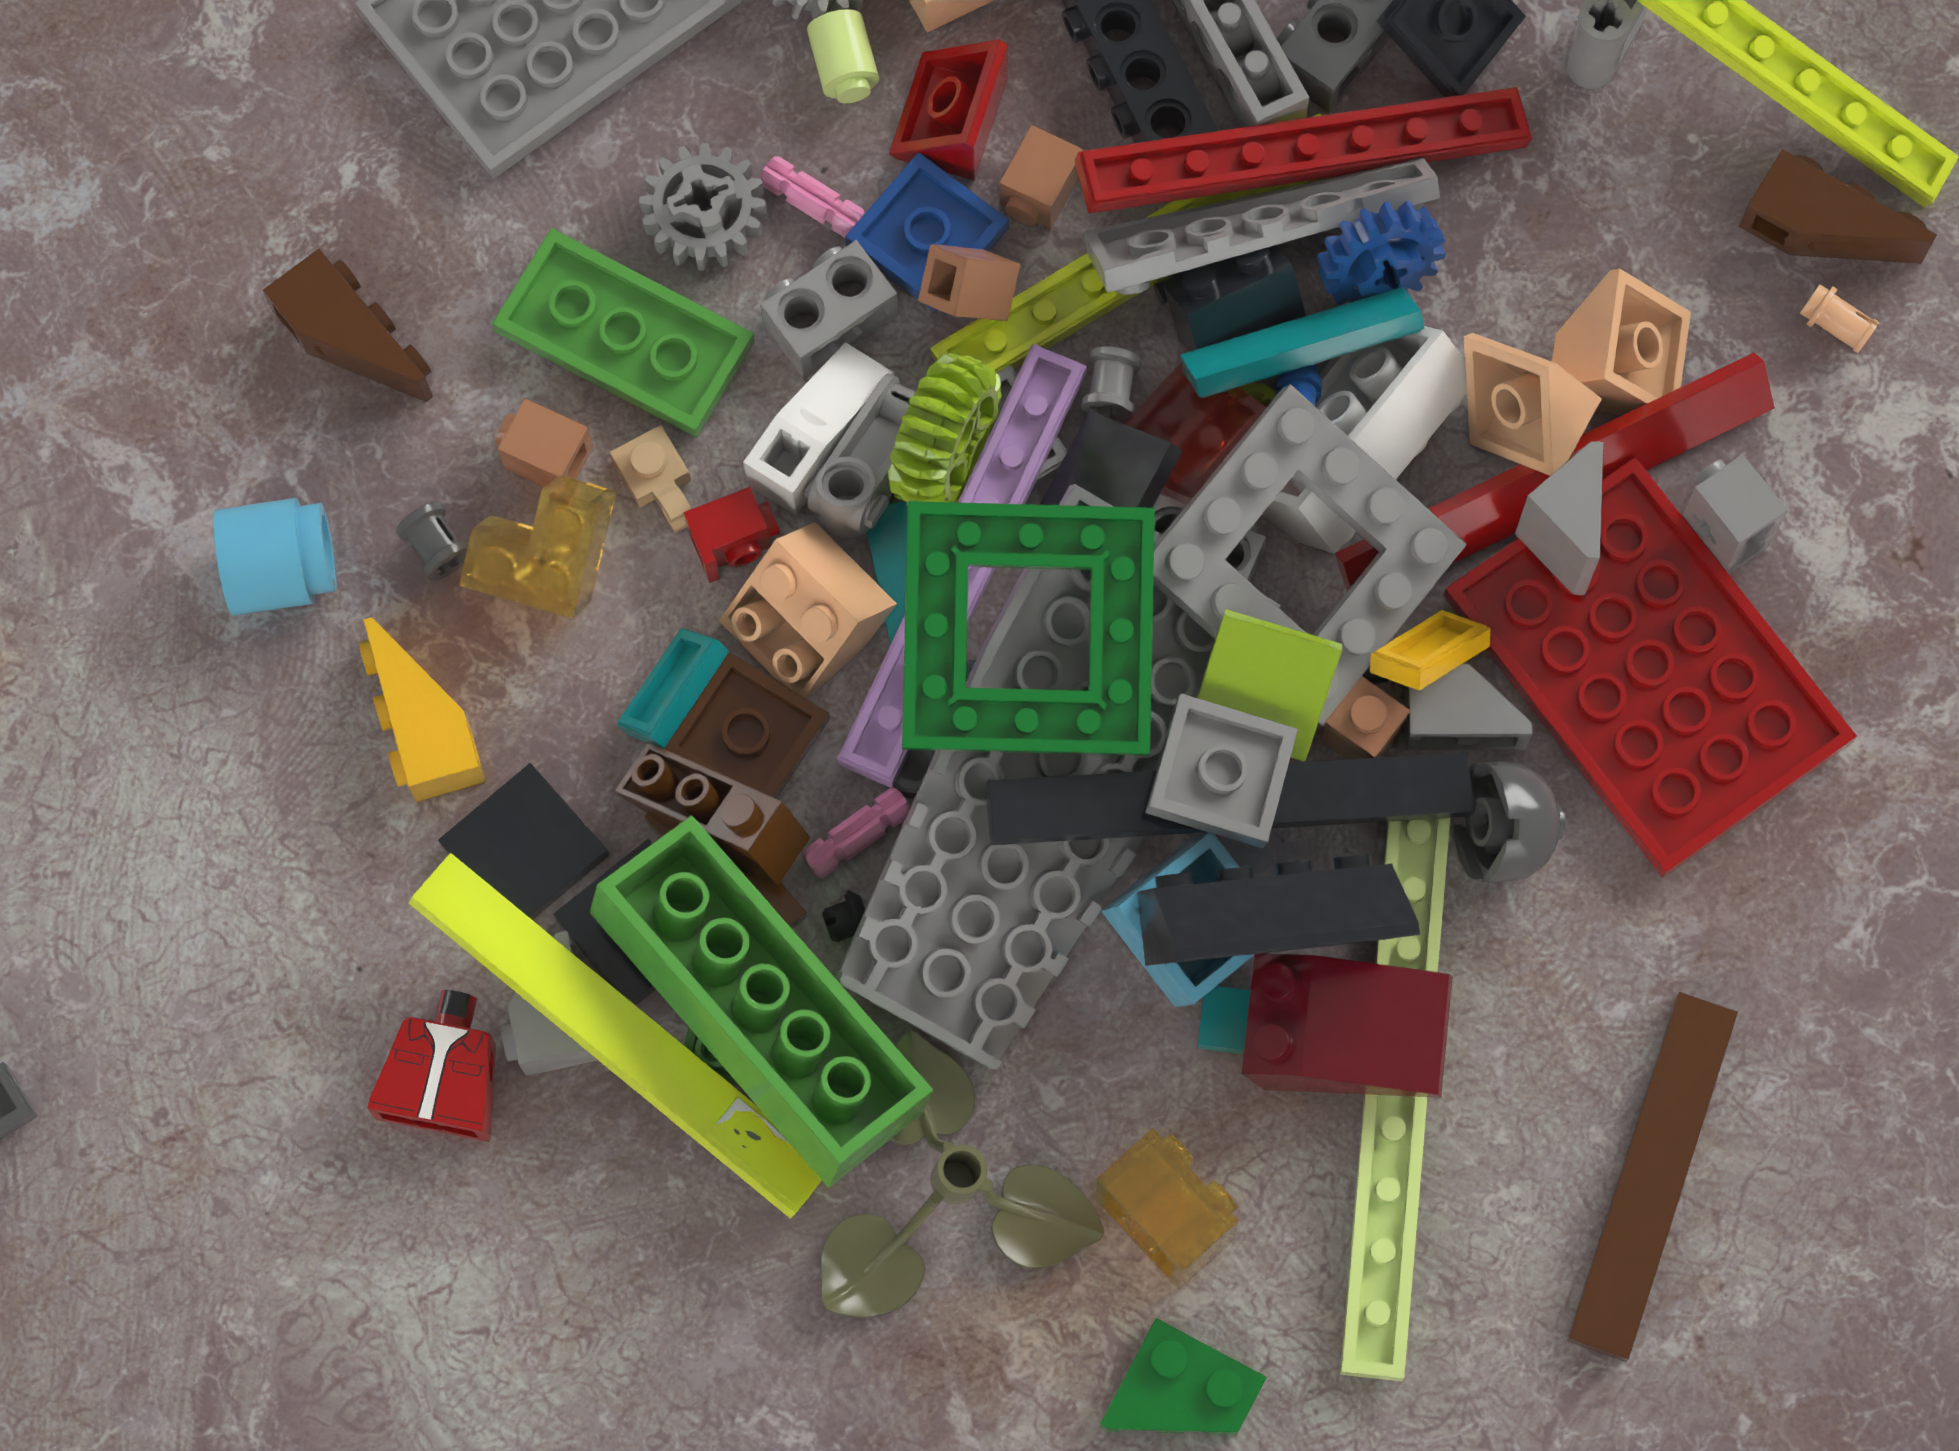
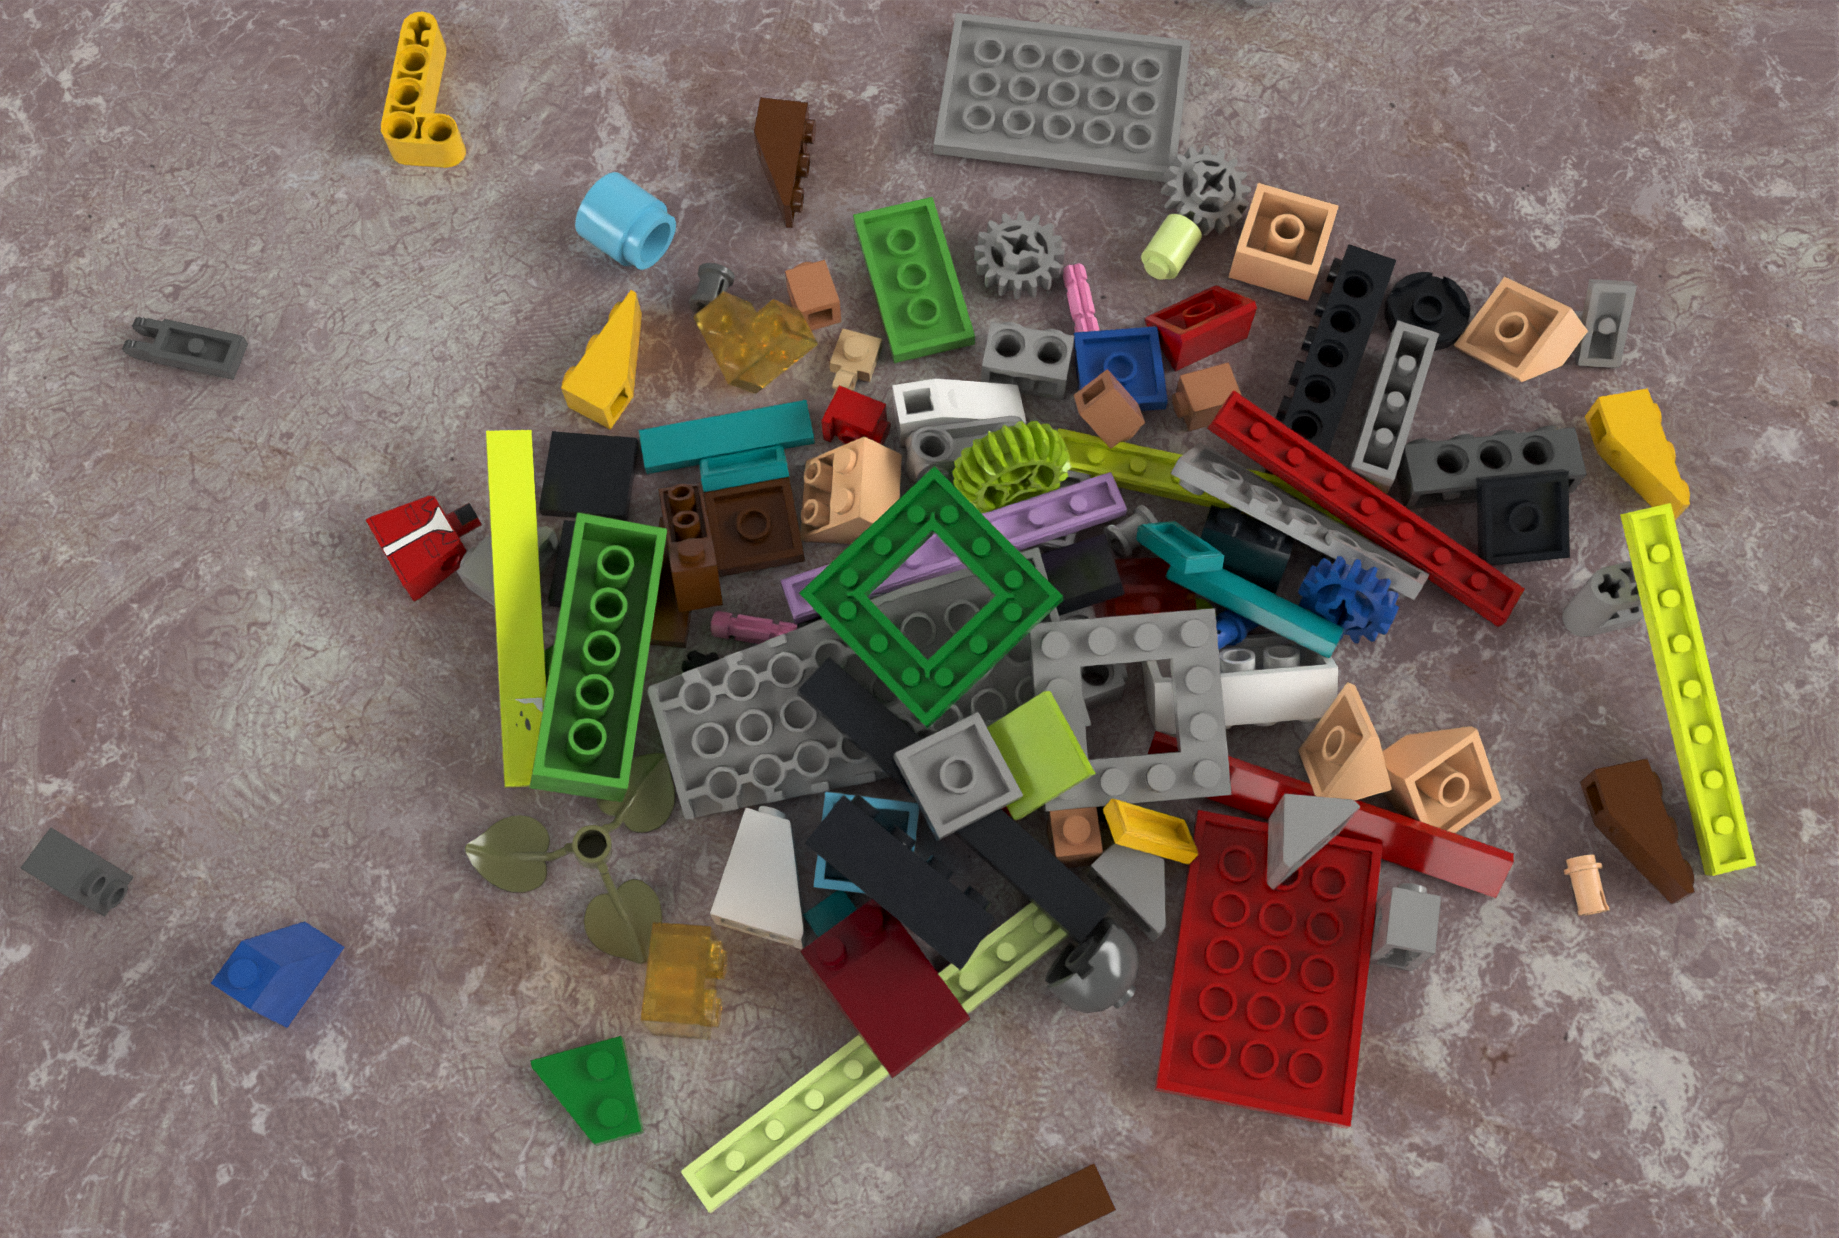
camera: 45 degrees right, 5 degrees down
none -> teal tile [639,400,815,474]
none -> white slope [710,806,806,949]
none -> teal tile [1136,521,1225,574]

